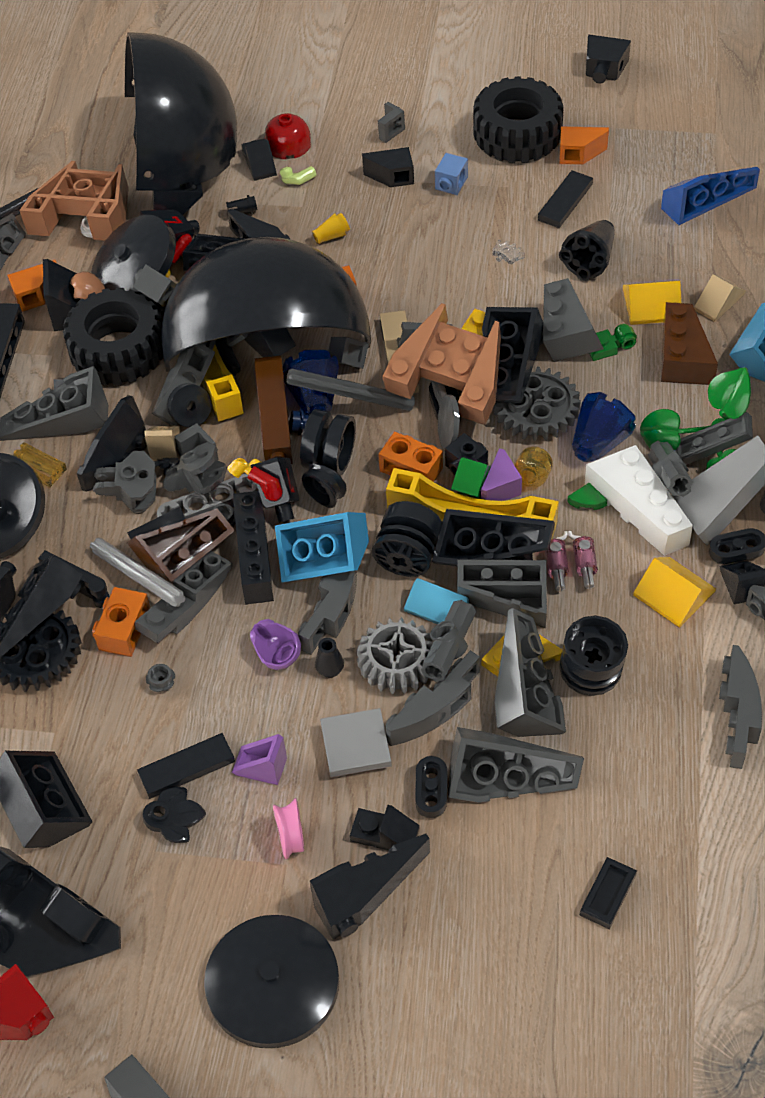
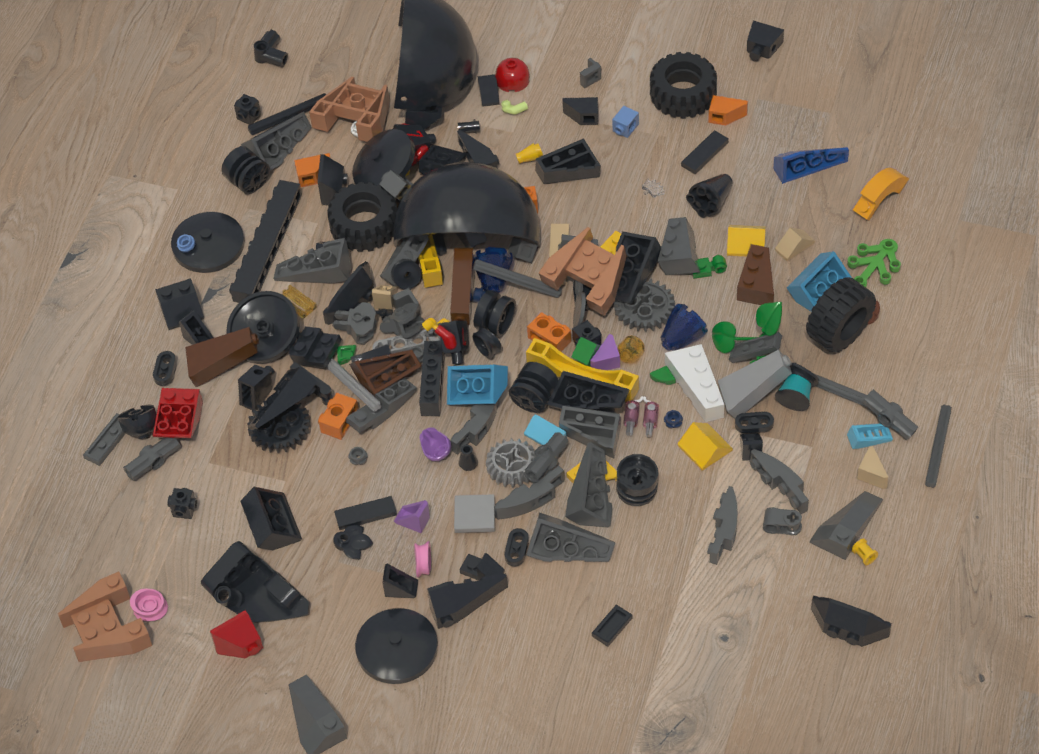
camera: 10 degrees right, 0 degrees up
nougat hair [71,271,105,300] -> none
dark grey piece [648,441,693,497] -> none
none -> black plate [289,326,342,368]
none -> green tile [337,345,357,365]
none -> black slope [382,563,418,598]
none -> black wedge [535,138,601,184]
none -> dark blue plate [664,410,683,428]

